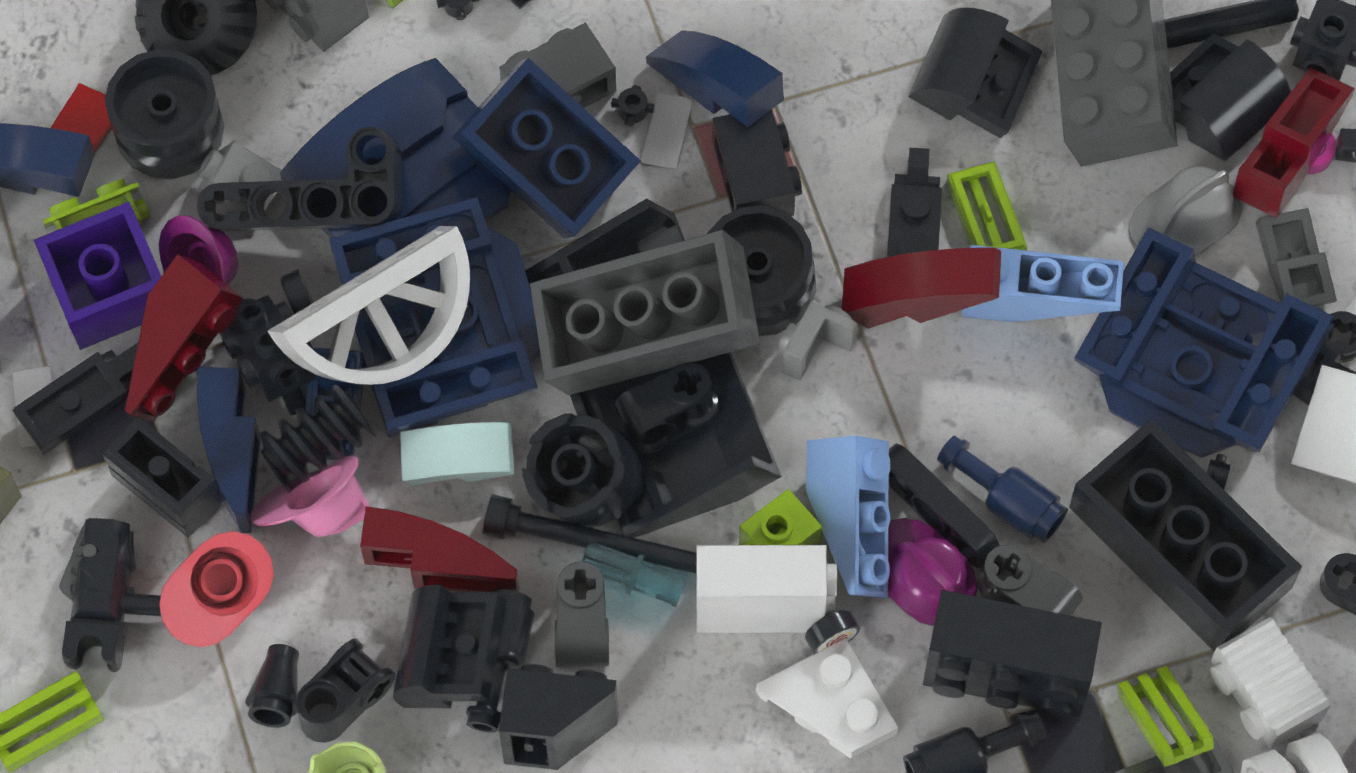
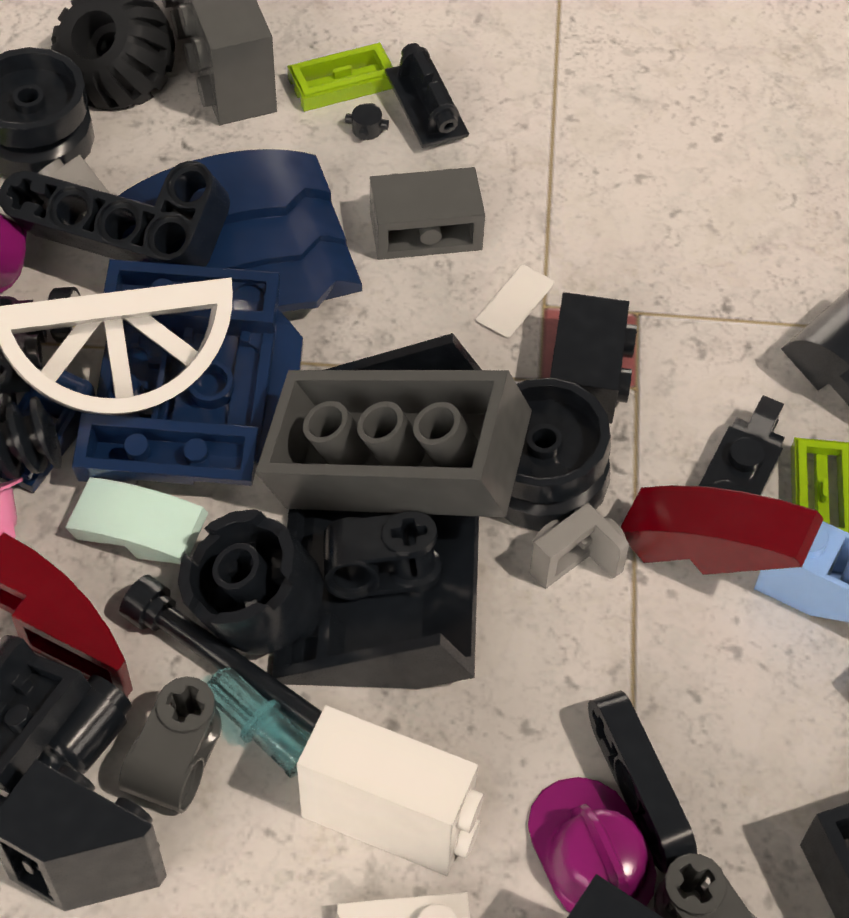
camera: 20 degrees right, 10 degrees down
dark blue brick [452,58,641,238] -> none
black piece [611,85,655,126] -> none
dark blue slope [646,30,784,127] -> none
lime brick [739,488,822,545] -> none
black tile [805,610,860,654] -> none
light blue slope [806,436,890,599] -> none
dark blue piece [937,435,1068,543] -> none

